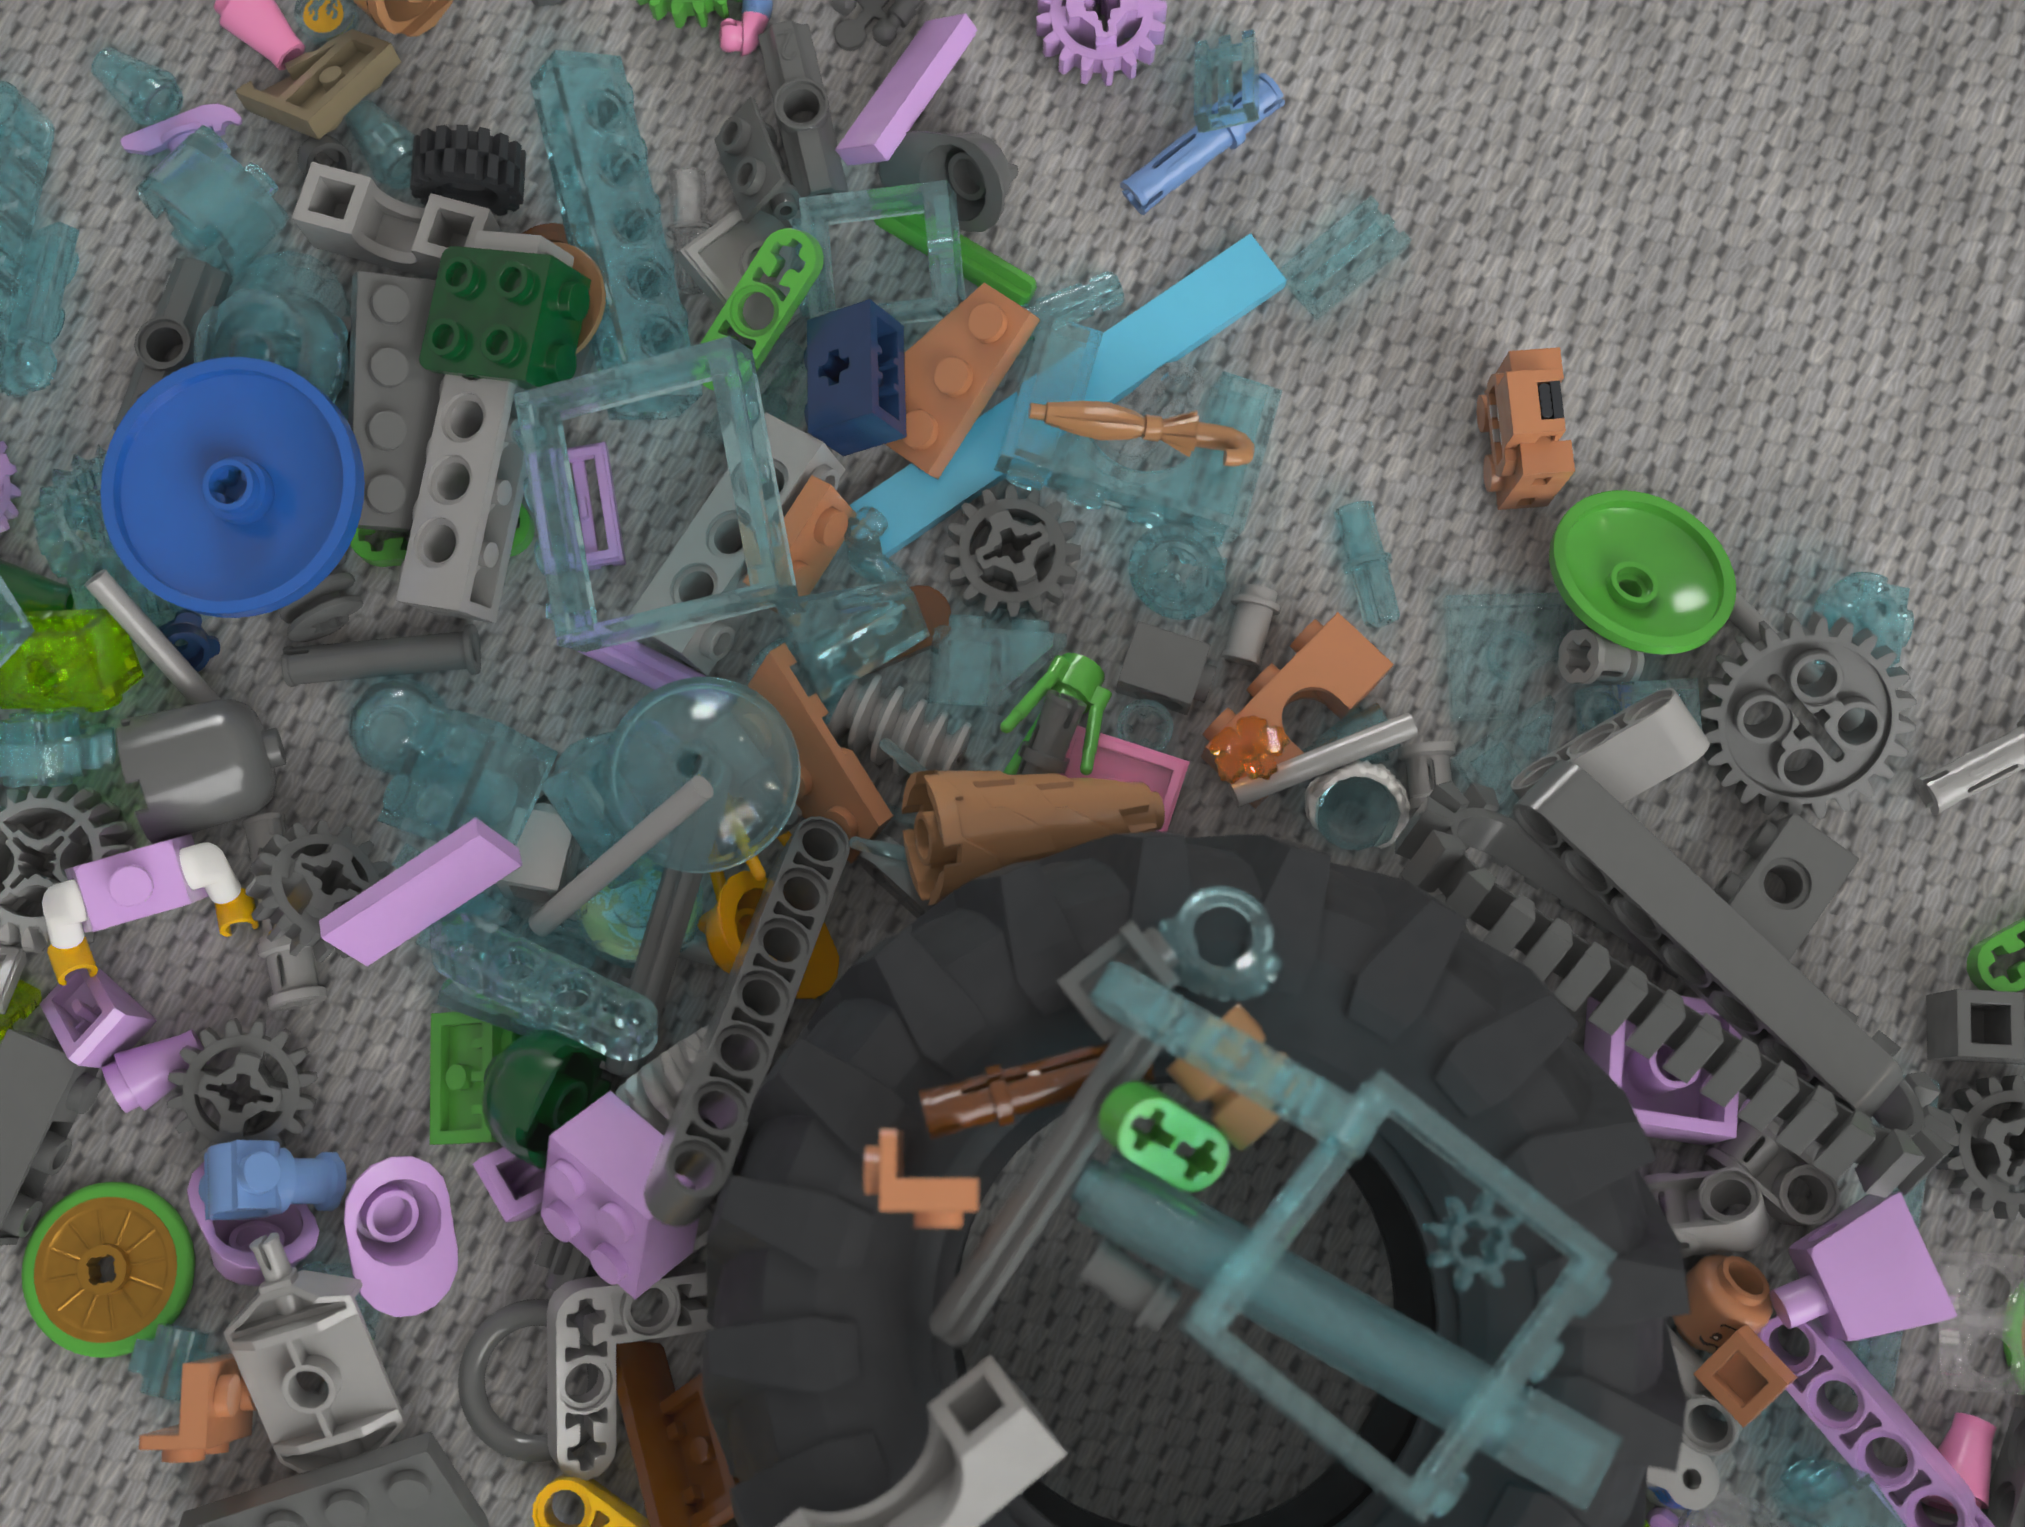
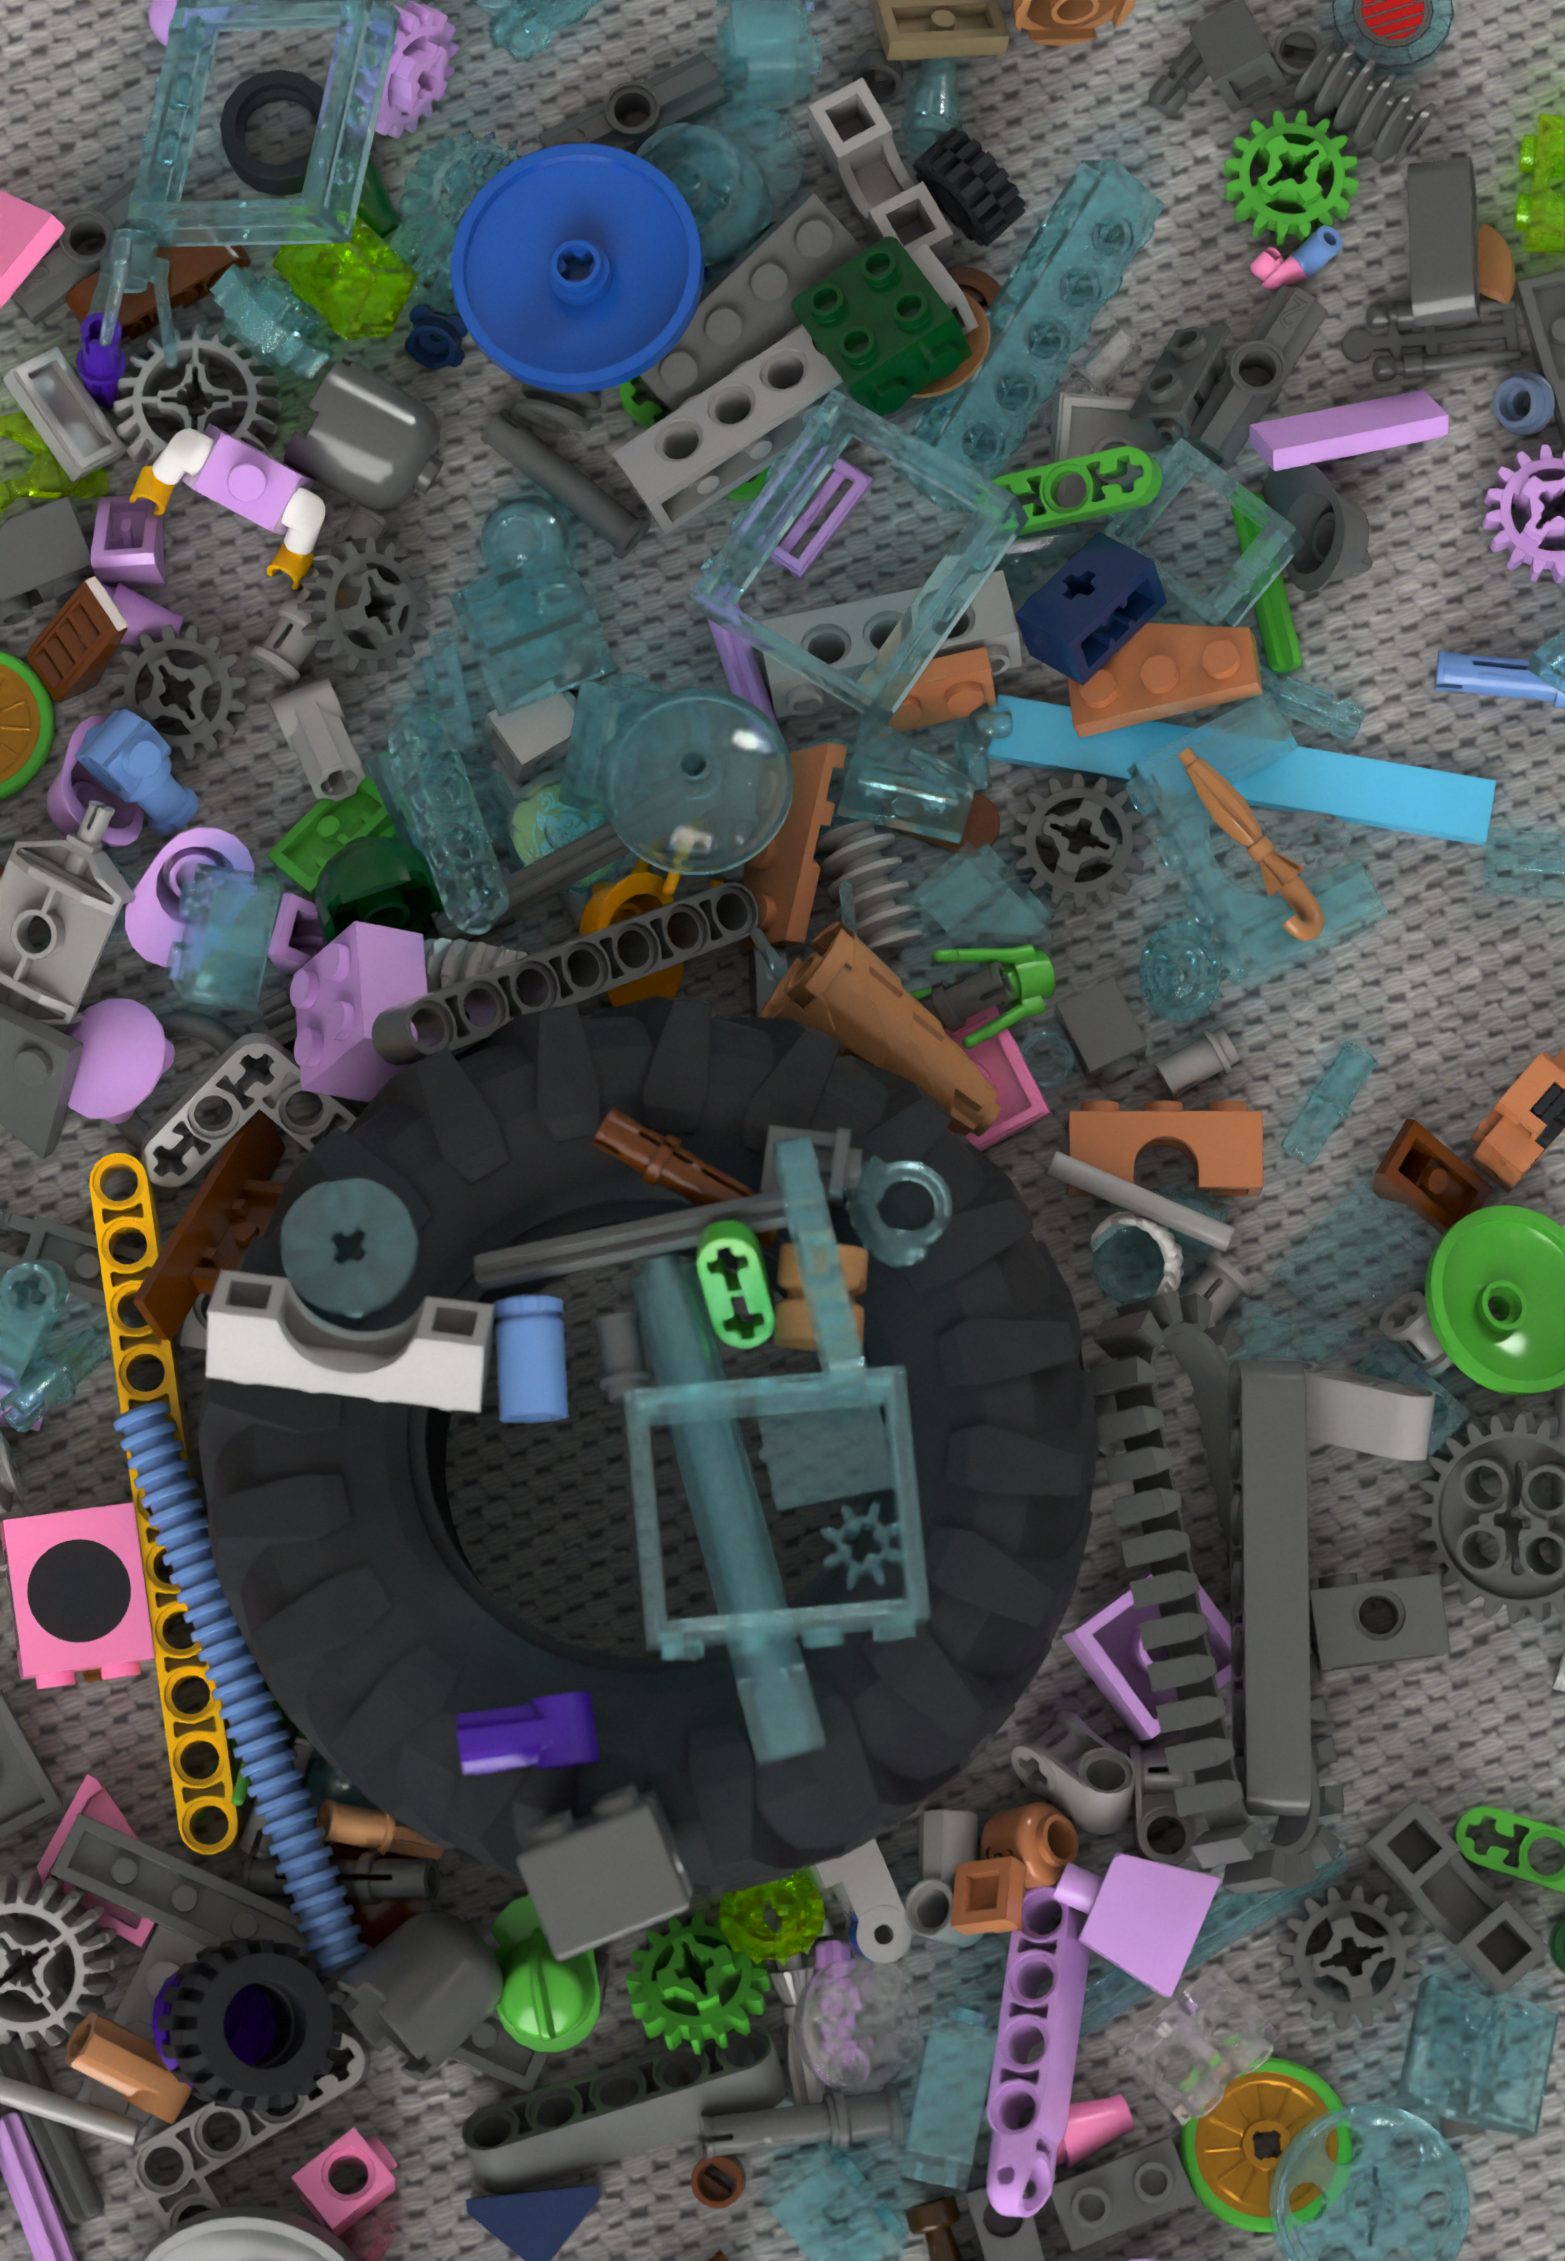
camera: 50 degrees right, 0 degrees up
light grey piece [84,569,221,705] -> none
lavender tile [319,817,522,966] -> none
light grey bar [528,775,714,937] -> none
nougat bracket [864,1129,980,1228] -> none
clear orange plant [1209,715,1290,784] -> none
none -> reddish brown slope [27,576,128,702]
none -> lavender dish [64,999,175,1124]
none -> clear light blue brick [166,863,281,1012]
none -> light grey piece [269,676,366,802]
none -> clear light blue plate [280,1178,419,1318]
none -> medium blue piece [494,1295,568,1423]
none -> clear light blue piece [755,1375,895,1511]
none -> reddish brown slope [1373,1118,1493,1235]

